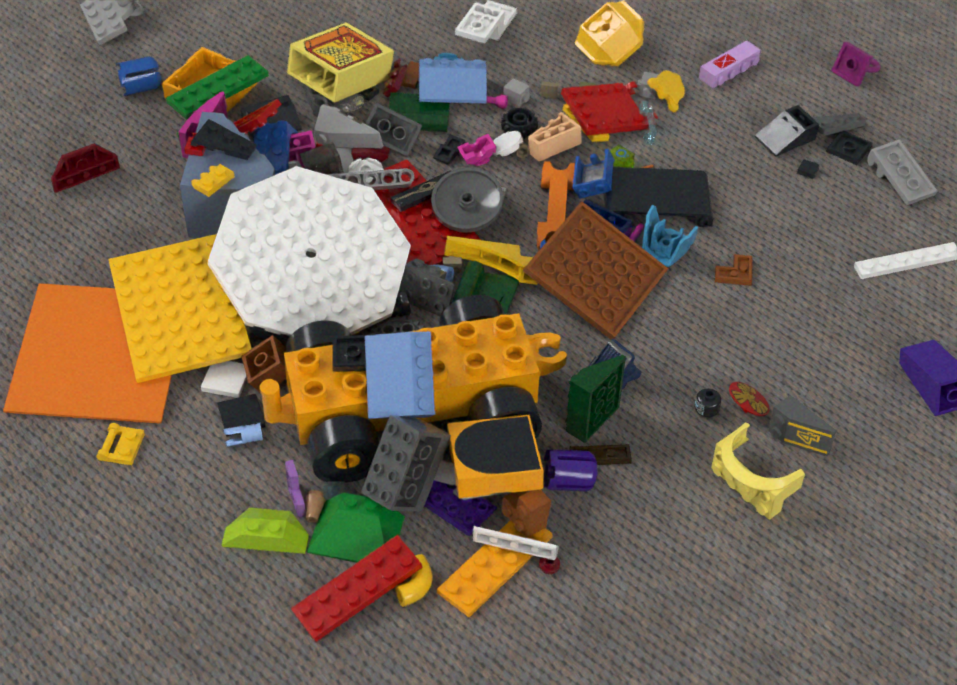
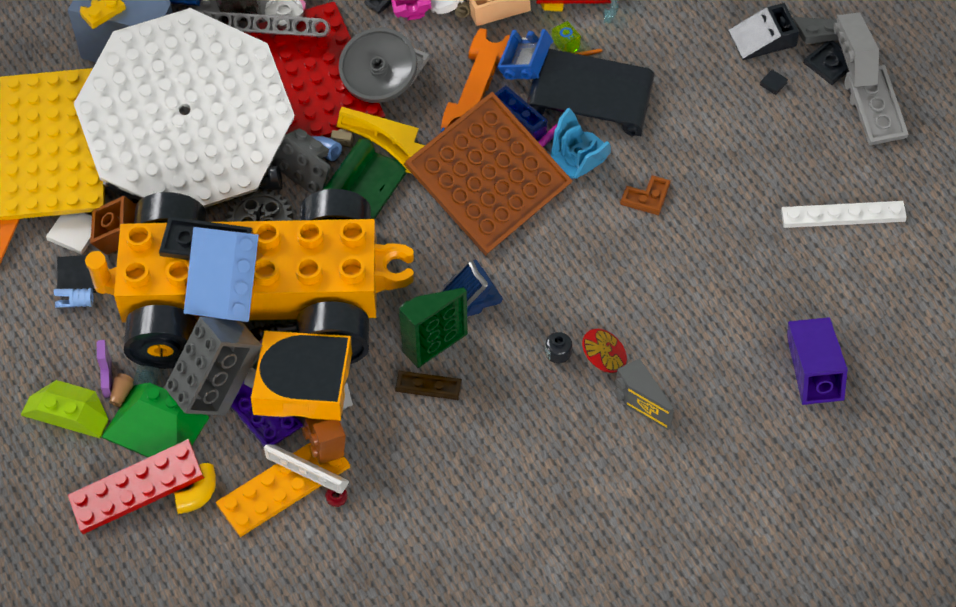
camera: 15 degrees right, 10 degrees up
black tile [391,171,451,212] -> none
dark purple cylinder [543,449,598,492] -> none
light yellow piece [711,423,805,520] -> none
none -> light grey wedge [834,12,879,87]

